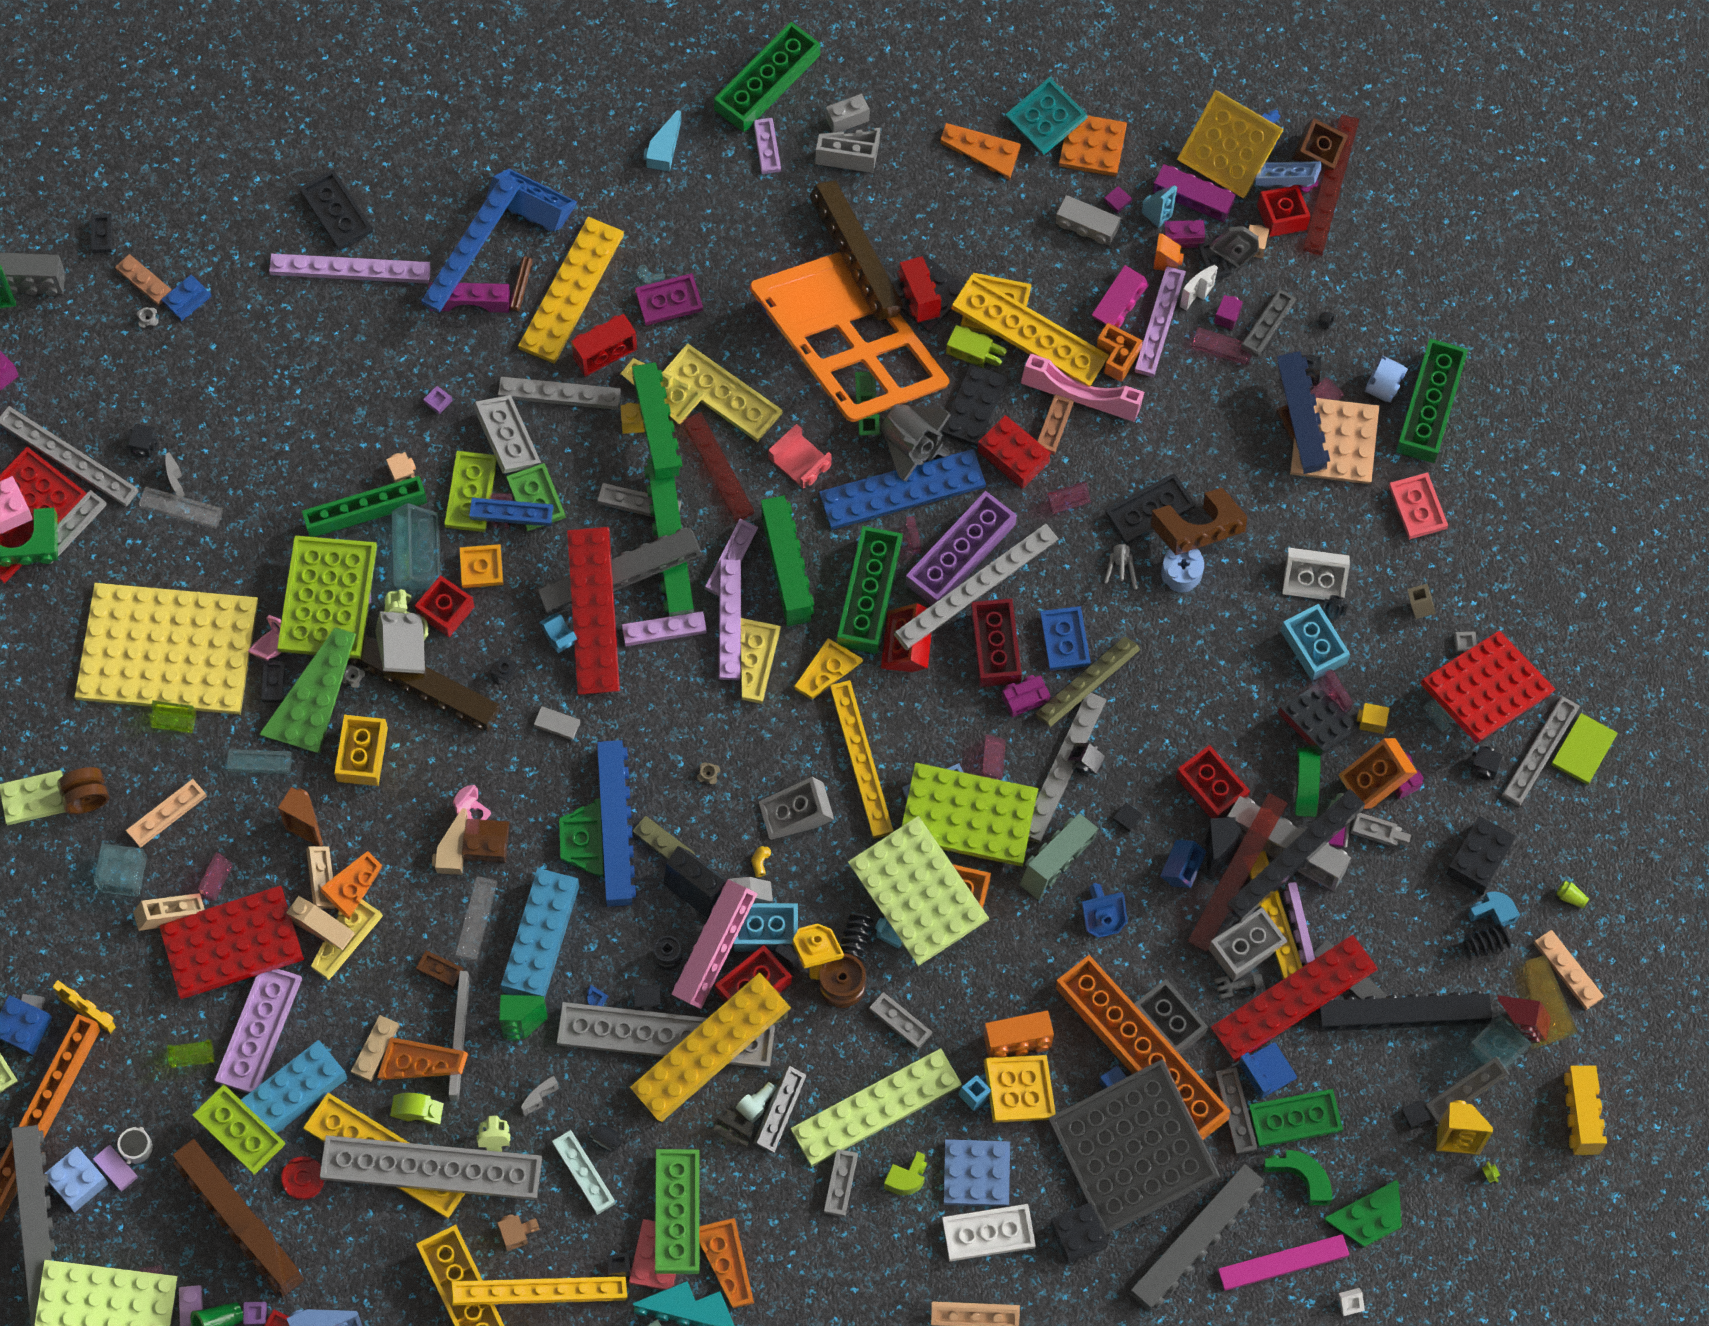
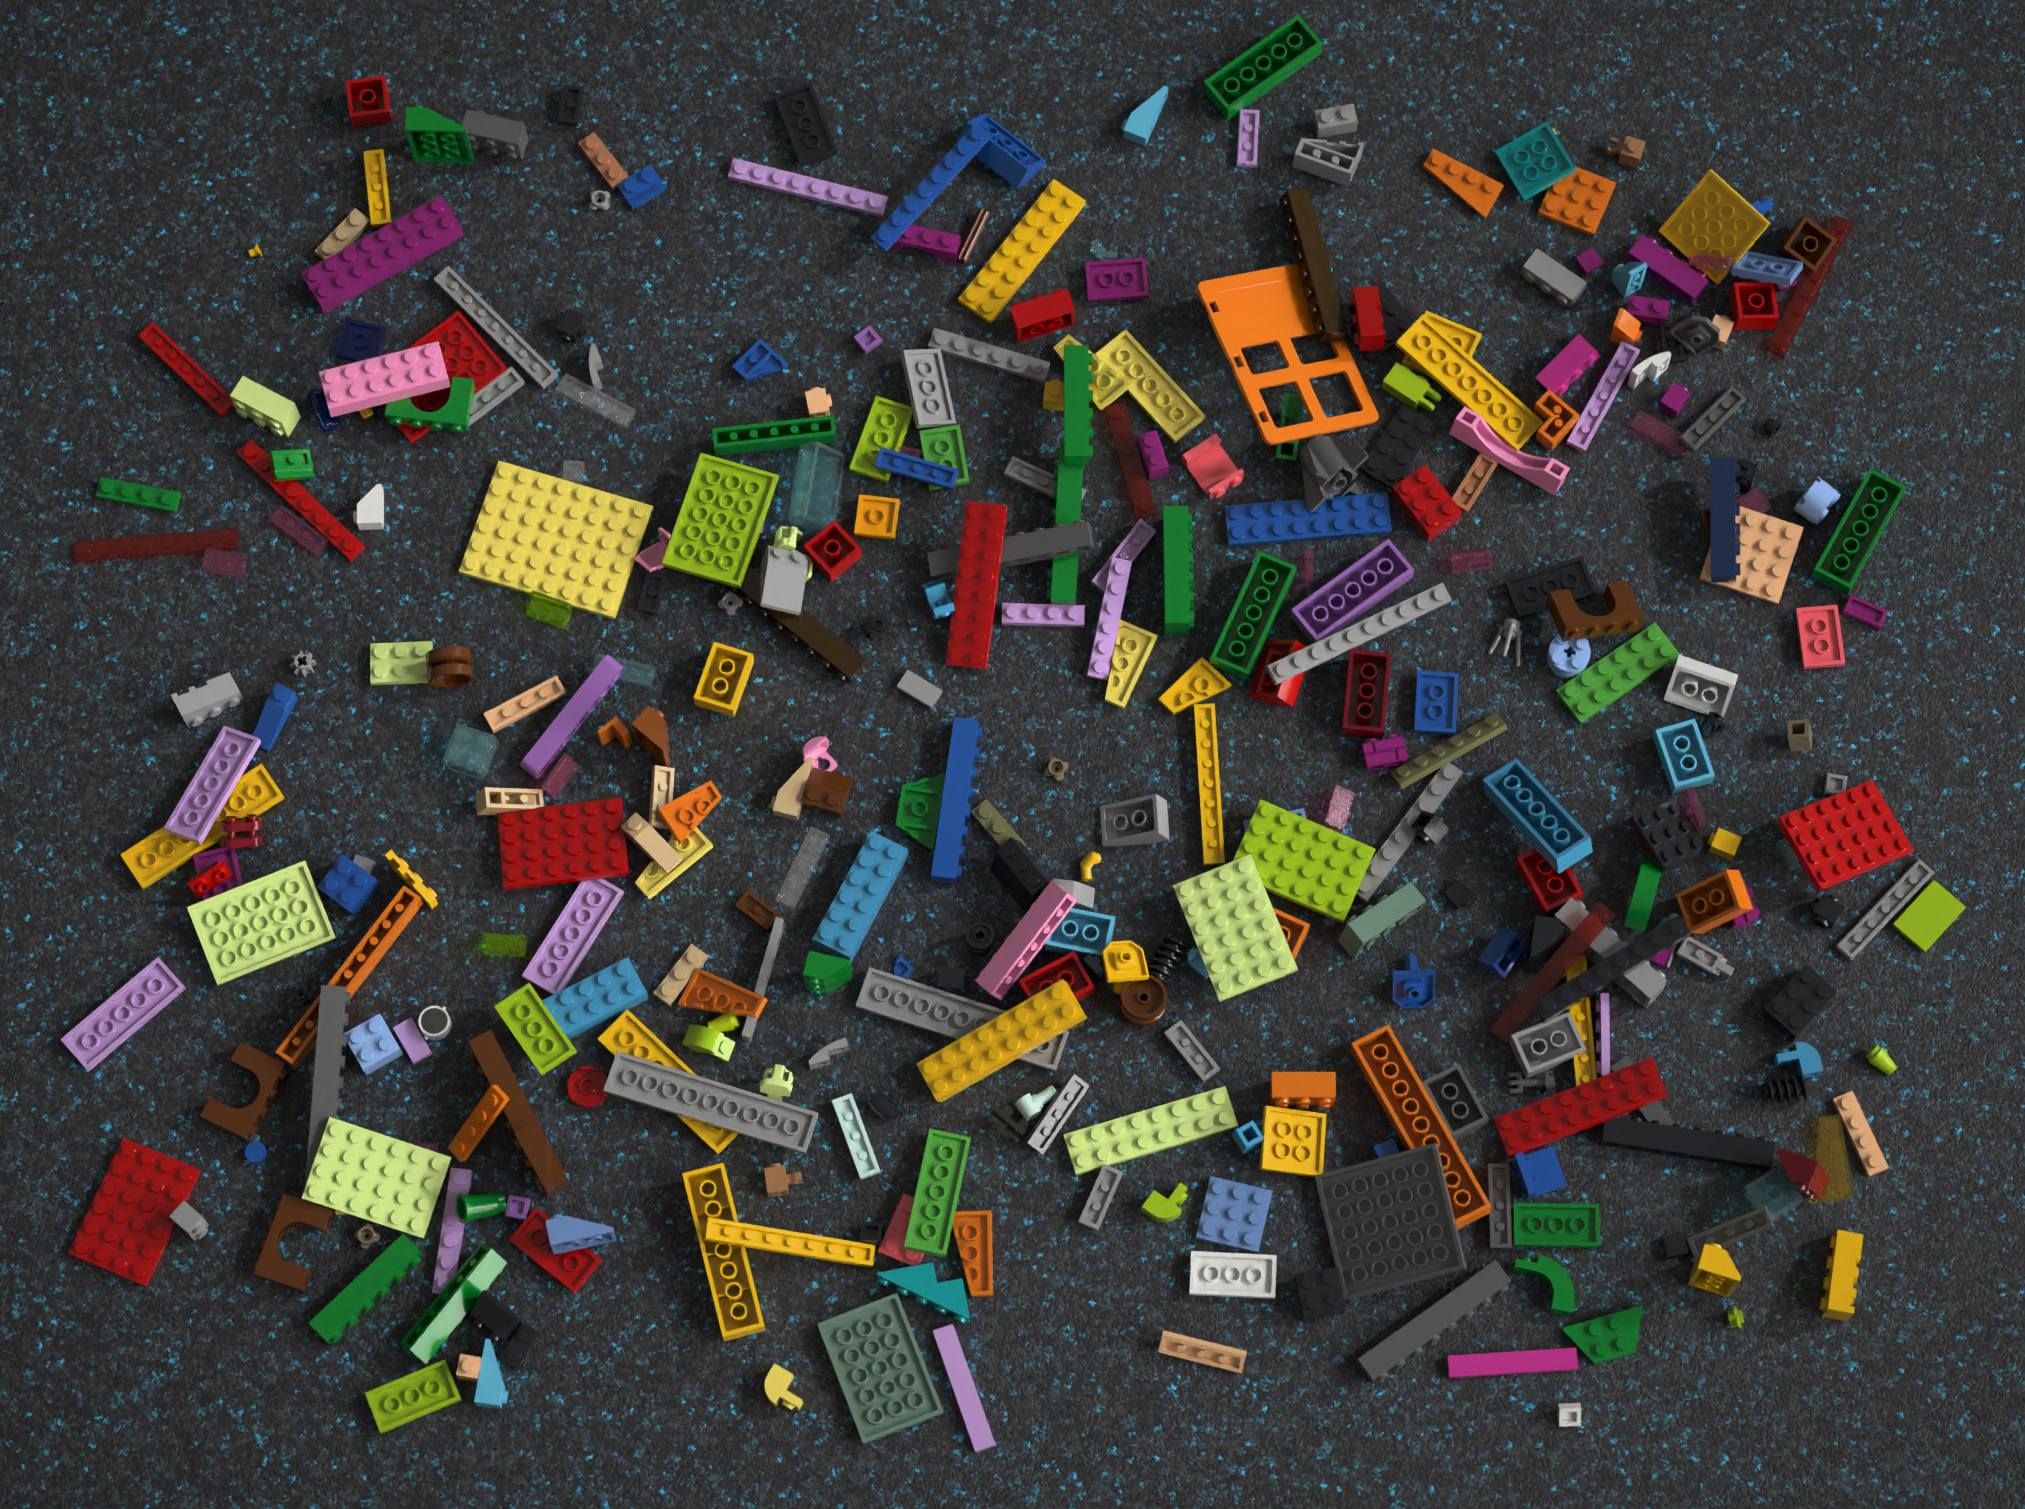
camera: 15 degrees right, 5 degrees up
bright green wing [259,627,356,753] -> none
none -> orange plate [448,1084,509,1162]
none -> medium lavender beam [520,655,625,779]
none -> clear tile [562,460,585,483]
none -> orange panel [597,716,632,748]
none -> neon yellow cone [708,1013,740,1032]
none -> blue wing [732,339,788,382]
none -> magenta brick [1137,430,1169,480]
none -> dark azure brick [1483,758,1593,874]
none -> bright green plate [1555,622,1680,725]
none -> medium nougat brick [1606,136,1646,169]
none -> clear pink plate [1689,256,1734,270]
none -> magenta tile [1841,594,1888,630]

